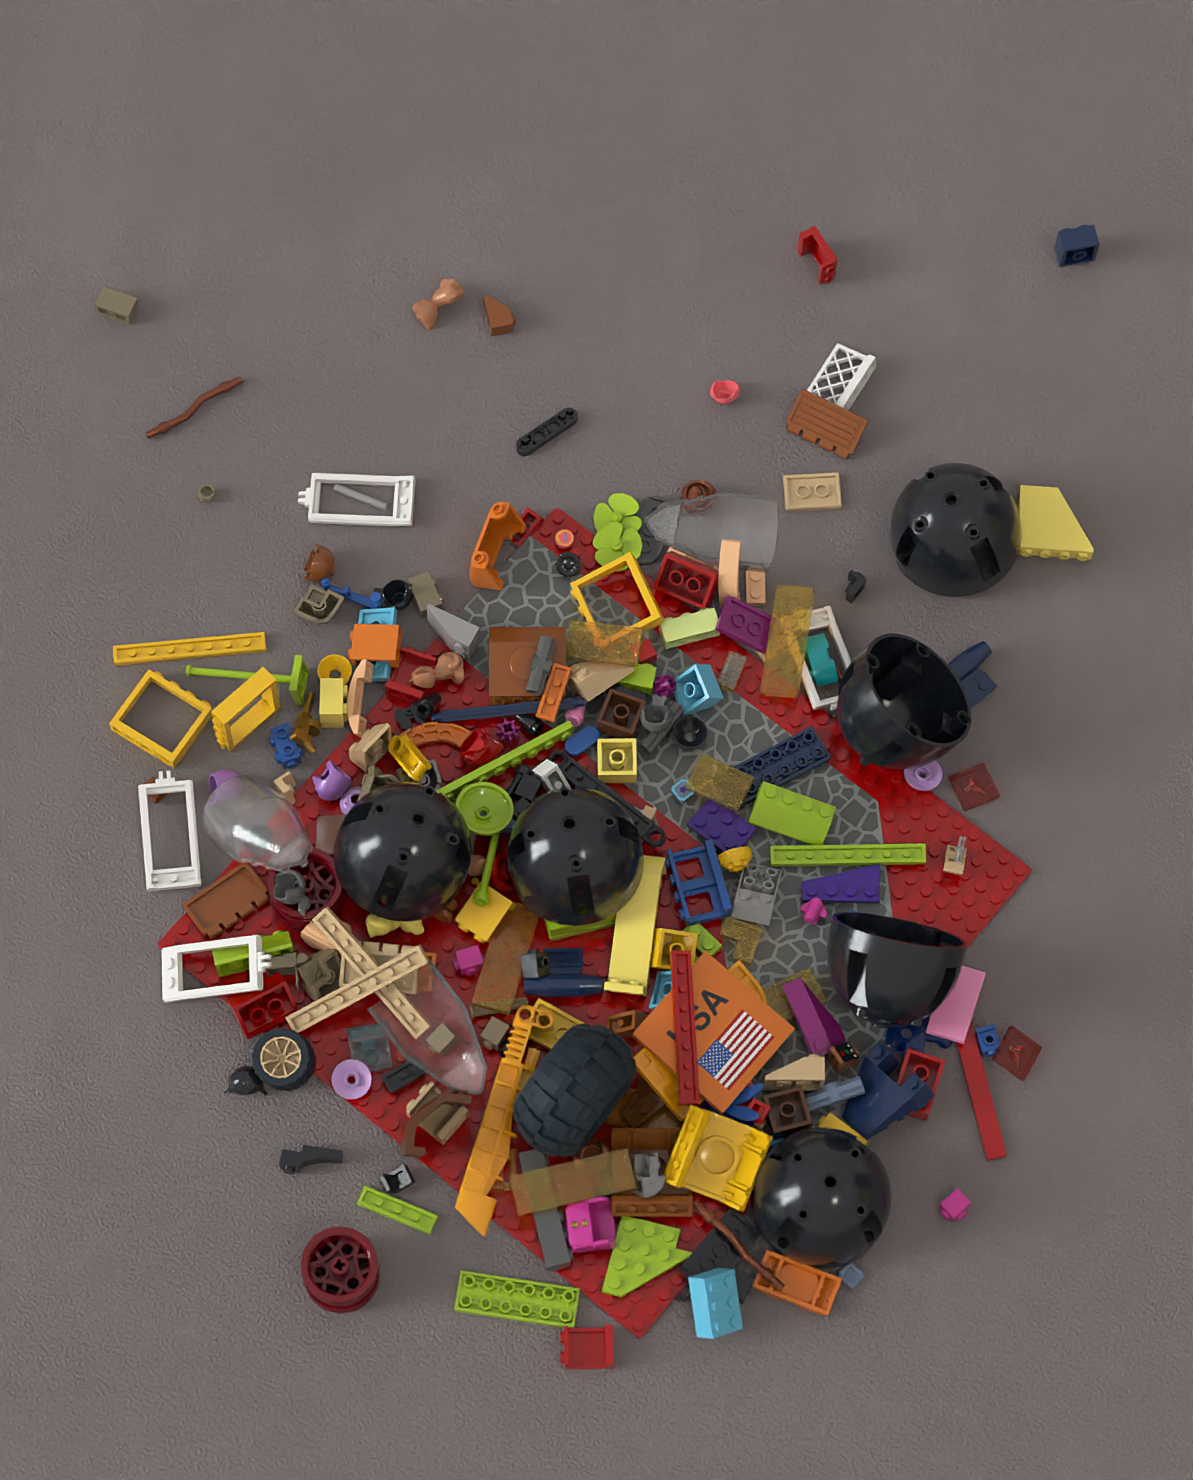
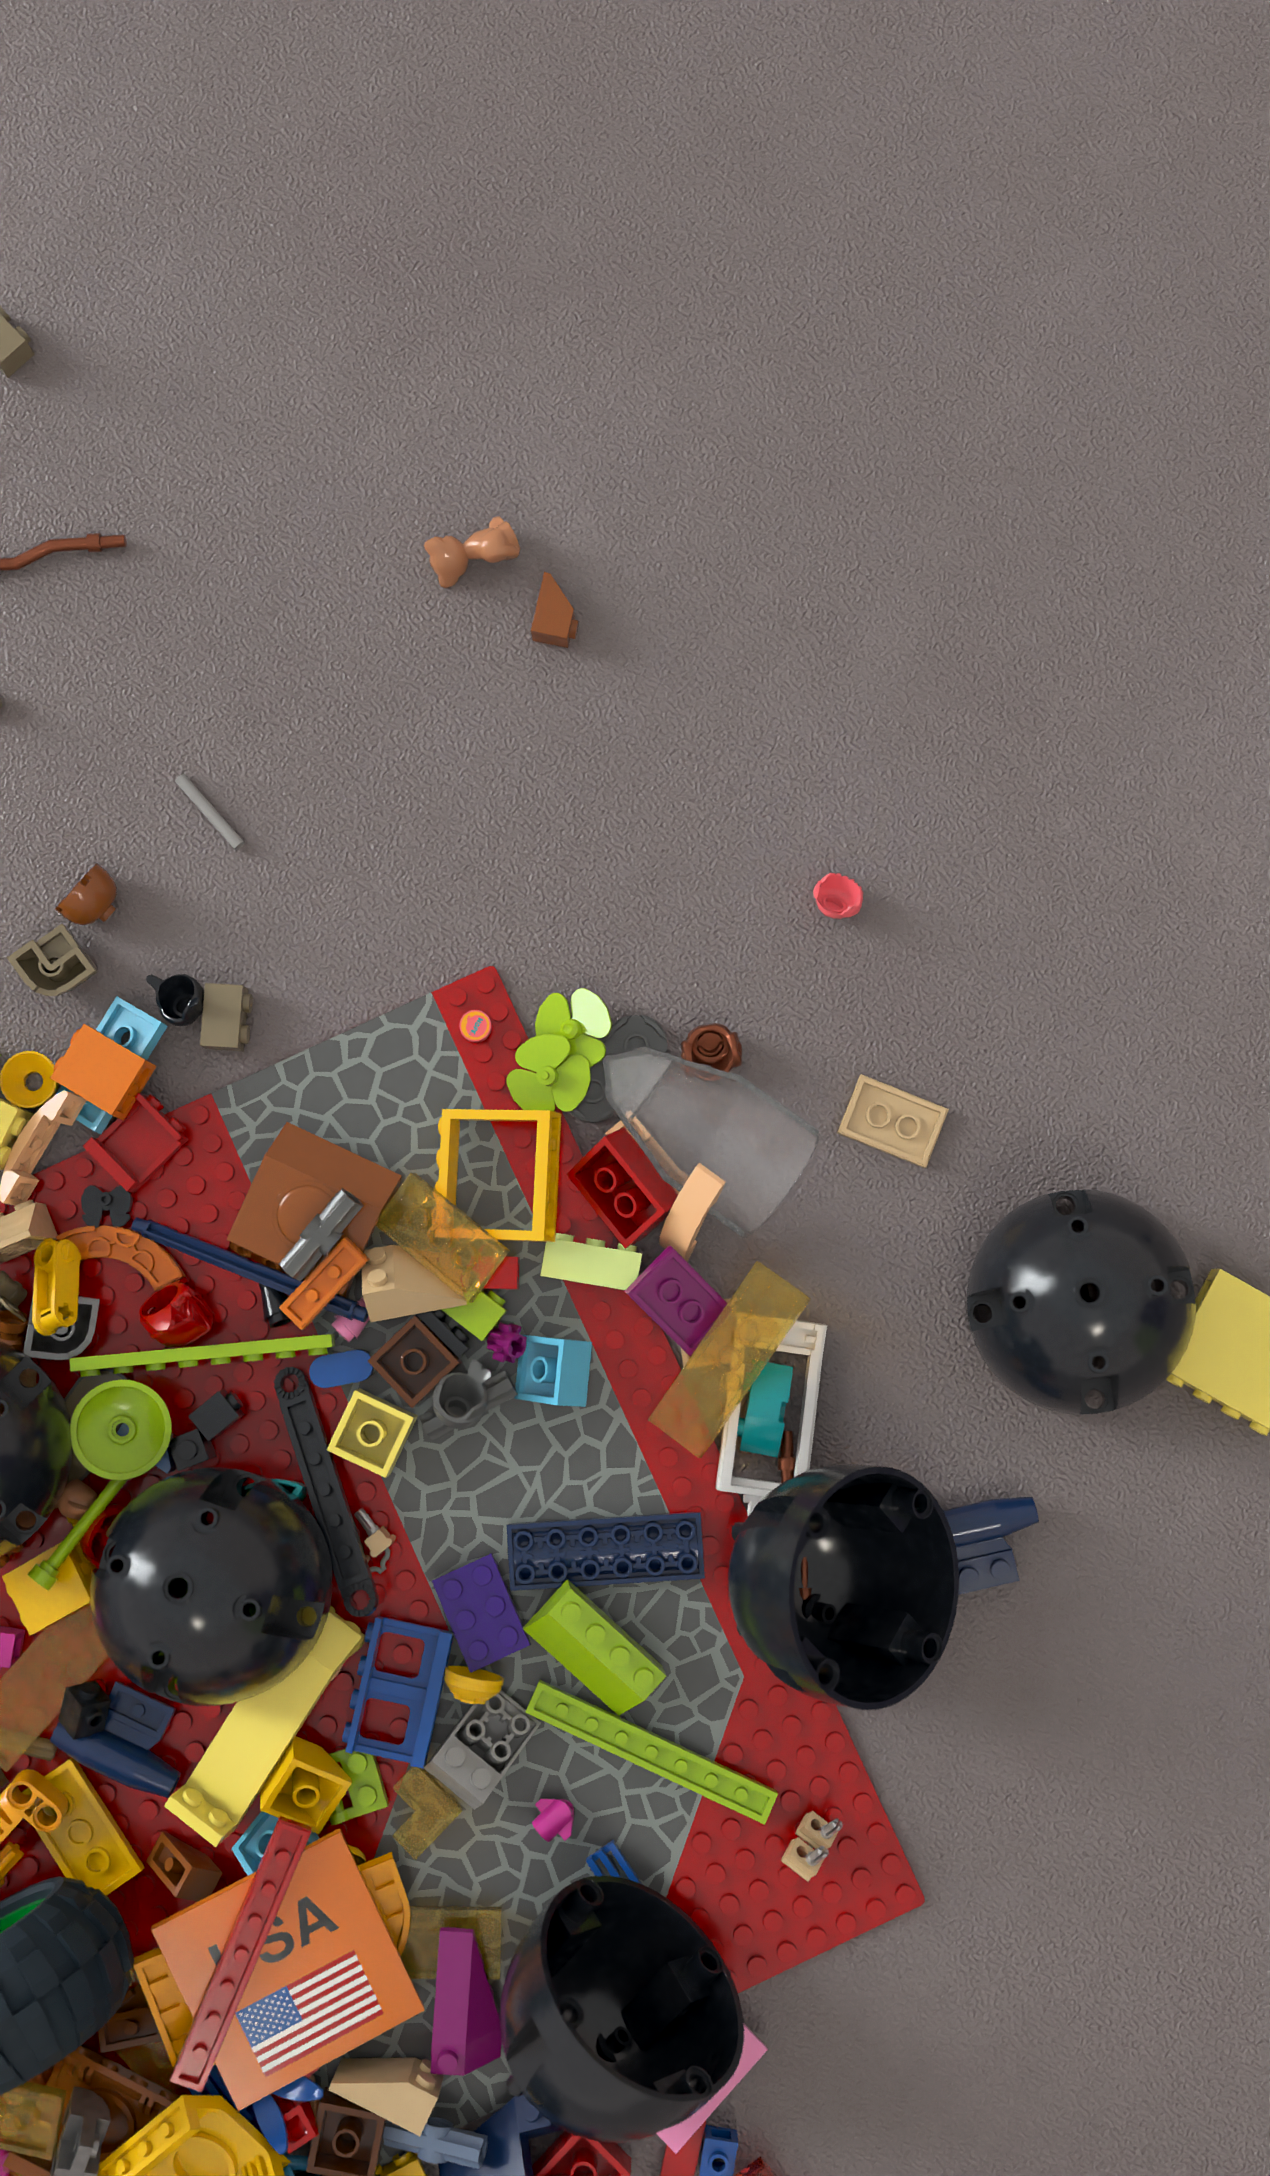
camera: 30 degrees right, 15 degrees up
white animal [298,473,416,526] -> none
blue piece [321,578,382,609] -> none
nougat animal [409,652,464,688] -> none
black cone [416,693,441,717] -> none
light grey slope [427,603,480,661] -> none
orange windscreen [469,502,526,591] -> none
magenta gear [496,719,520,744] -> none
black piece [506,764,531,802] -> none
red slope [510,507,544,547] -> none
black beam [516,407,578,456] -> none
white slope [532,759,571,792] -> none
black piece [555,552,582,577] -> none
sand blue tile [669,777,697,805] -> none
black piece [673,716,708,750] -> none
clear yellow plate [685,753,755,813] -> none
tile [717,651,748,693] -> none
light nougat plate [746,568,765,606] -> none
dark orange hinge [786,388,869,459] -> none
red panel [797,226,838,284] -> none
dark purple wing [802,864,880,904] -> none
white fence [807,343,877,410] -> none
slope [828,1042,860,1076] -> none
black bracket [845,570,866,604] -> none
clear red tile [948,762,1000,812] -> none

